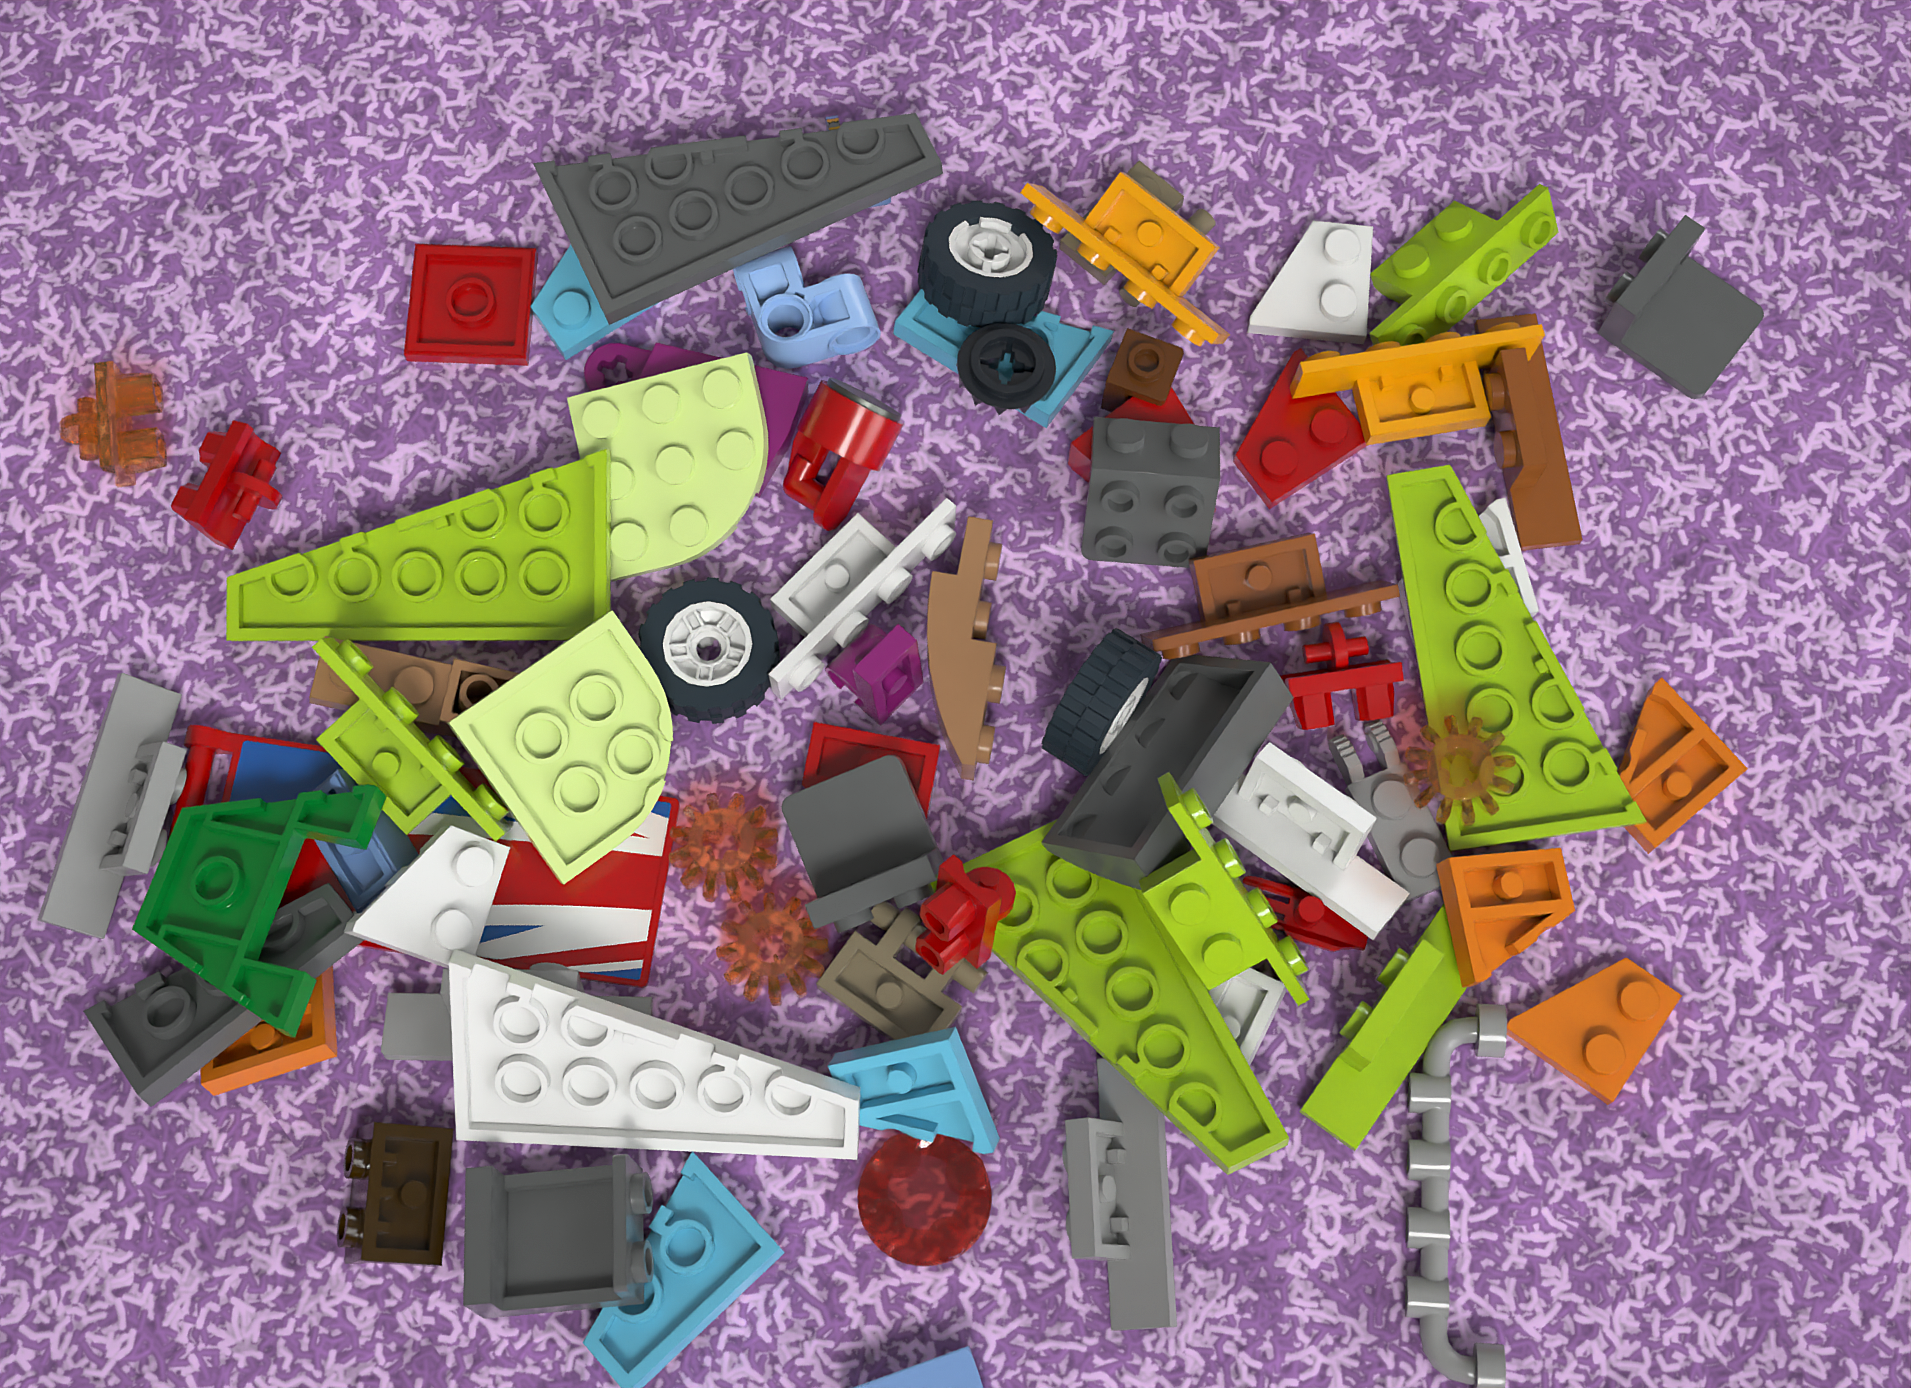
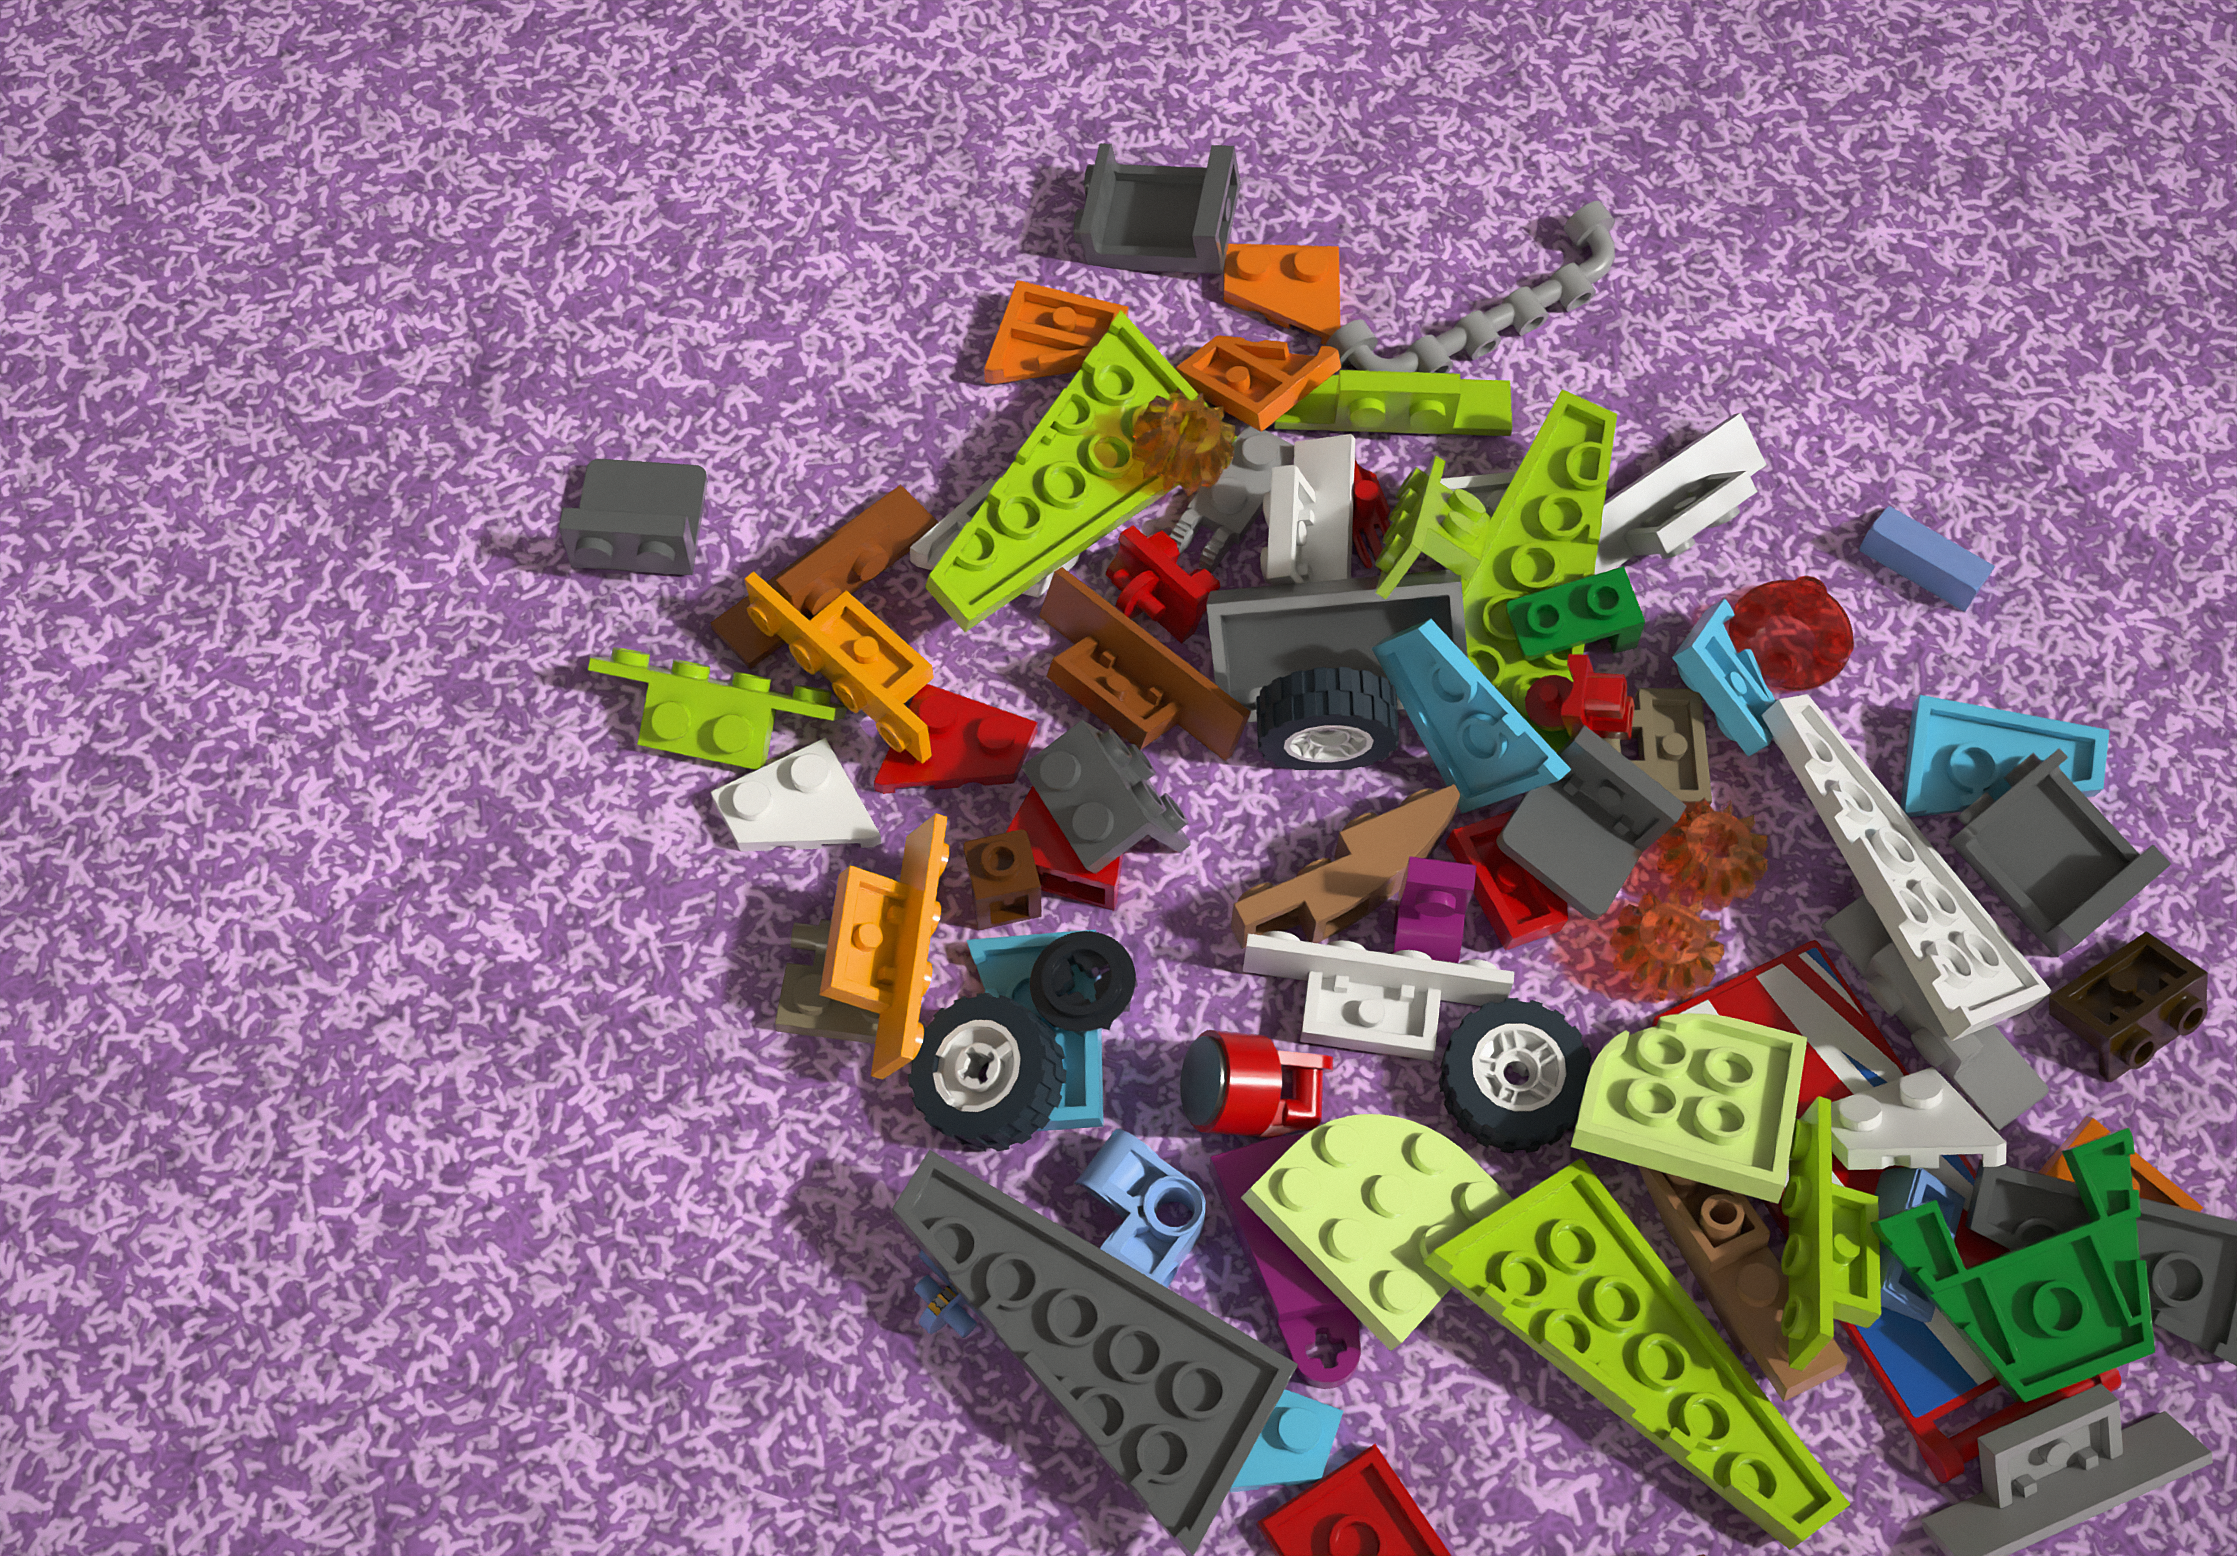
camera: 125 degrees left, 10 degrees down
none -> dark grey panel [1074,143,1241,274]
none -> medium azure wing [1372,619,1571,814]
none -> green bracket [1506,566,1645,661]

